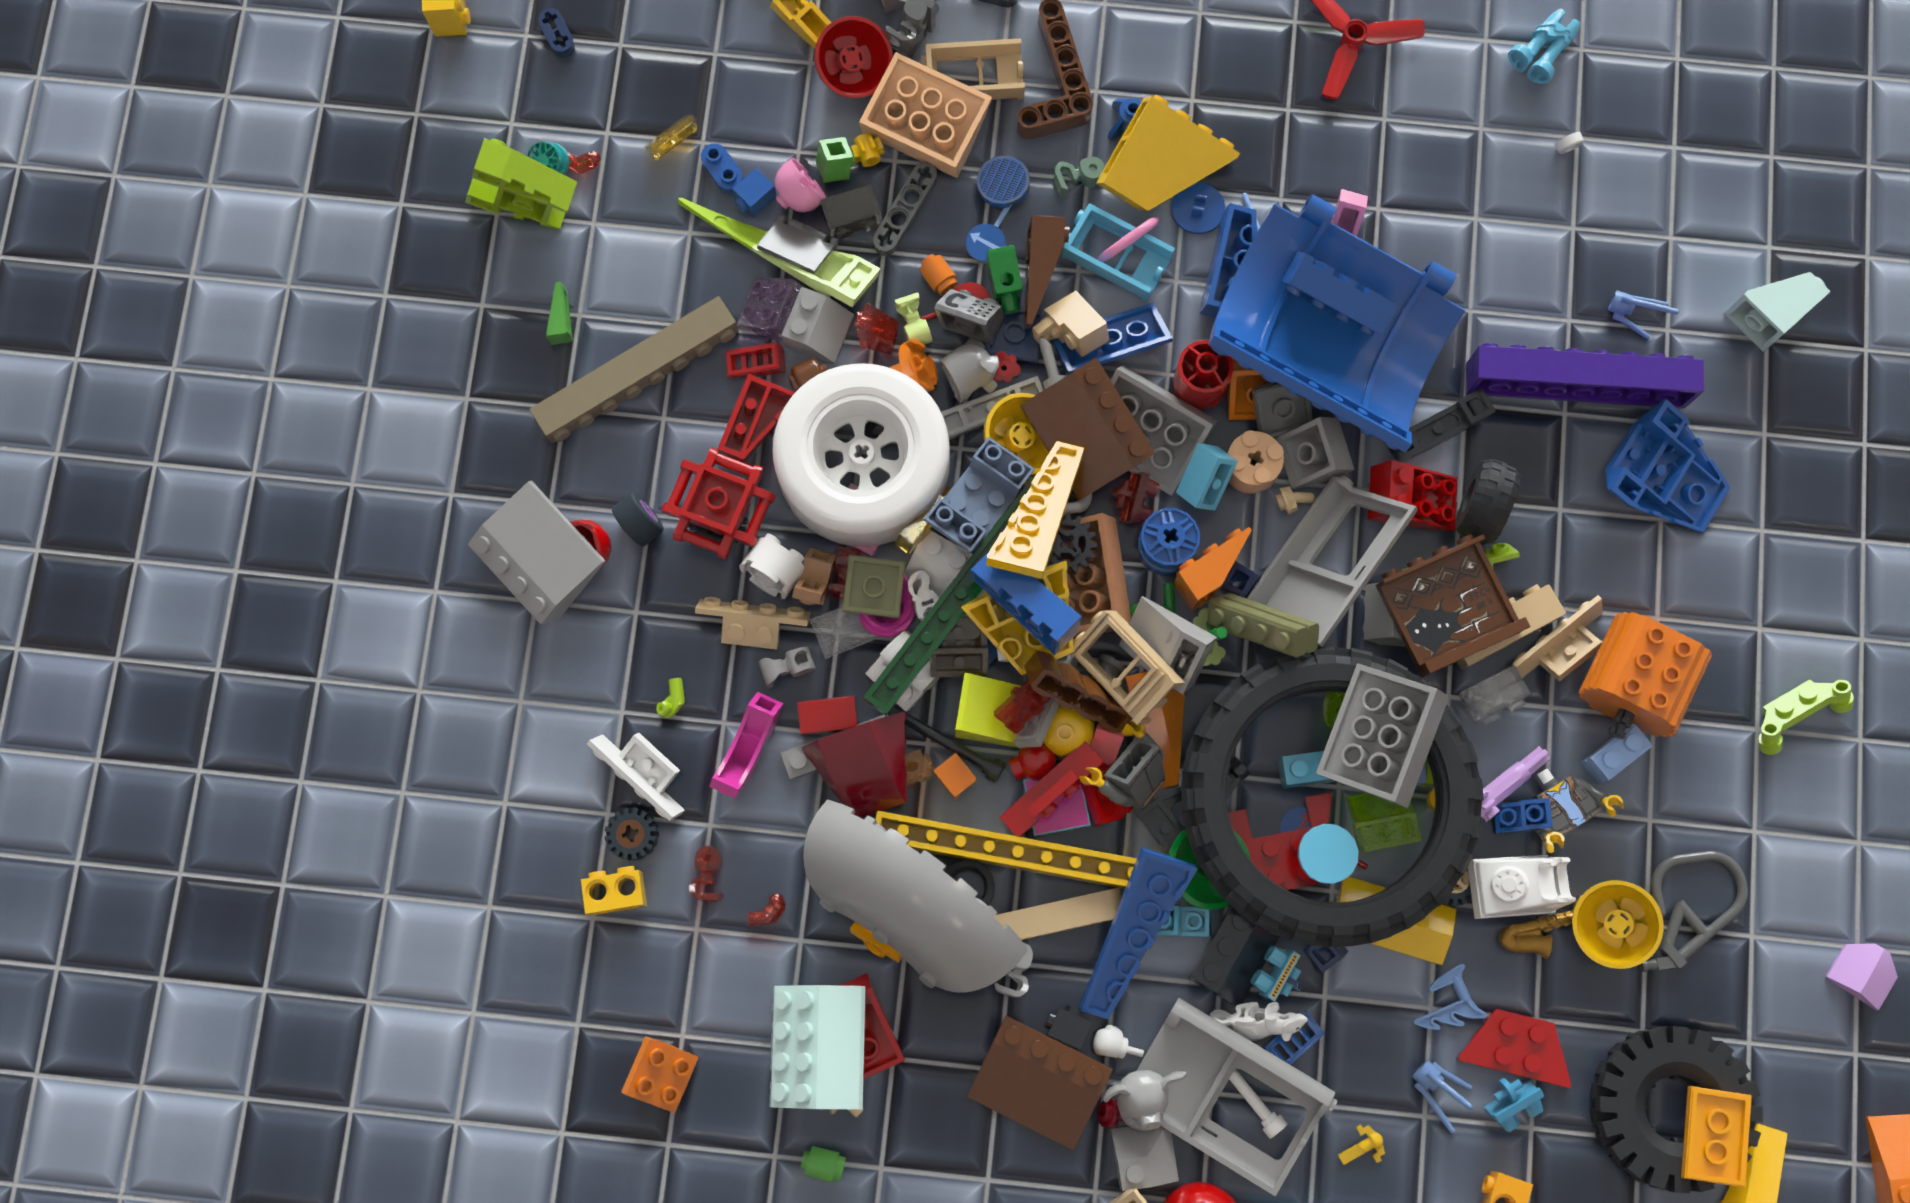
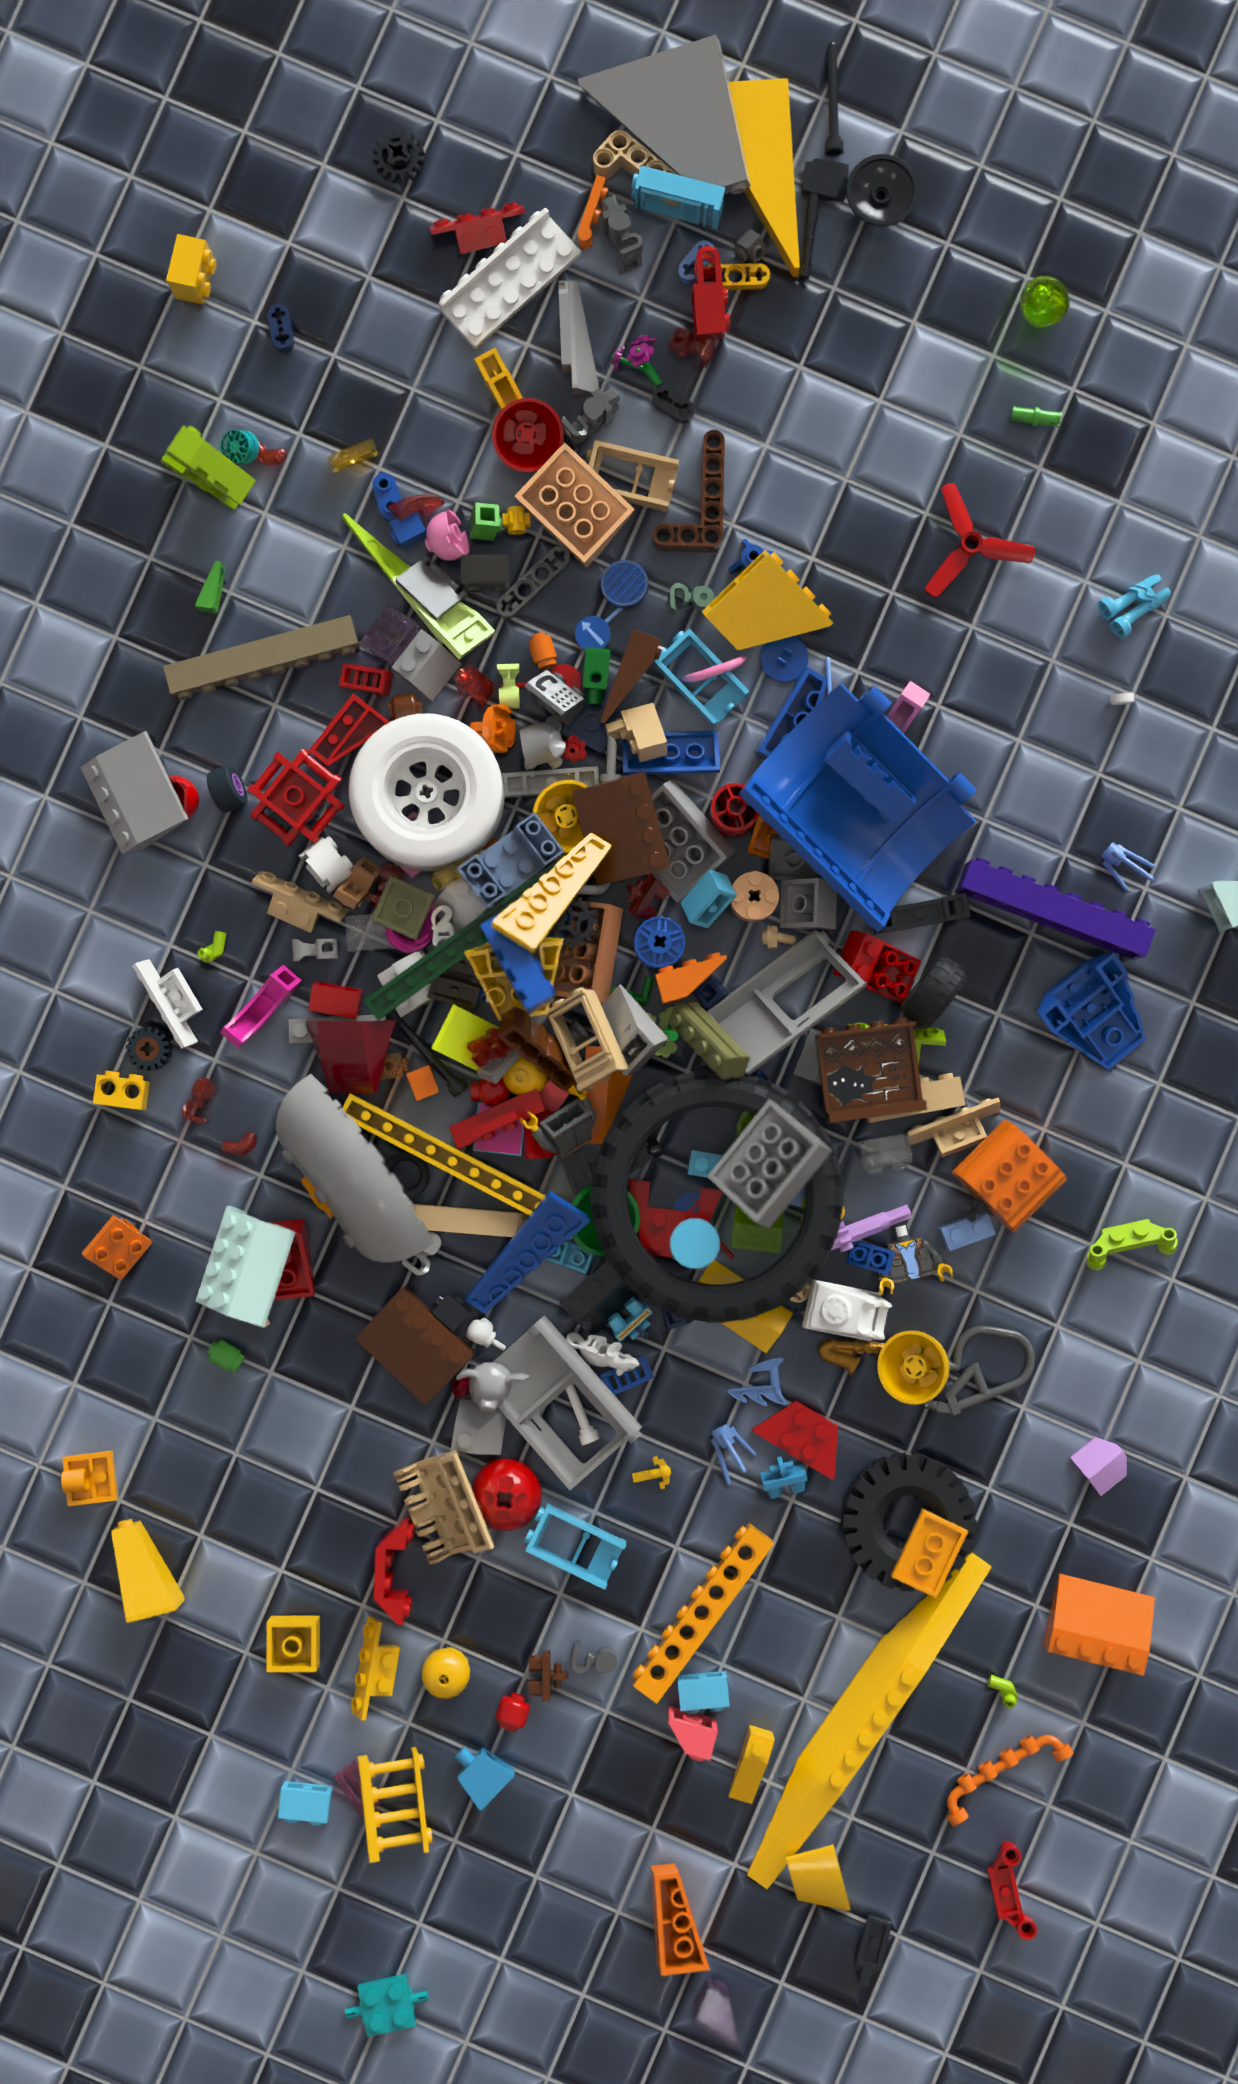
camera: 15 degrees right, 10 degrees up
none -> clear red slope [388,494,445,520]

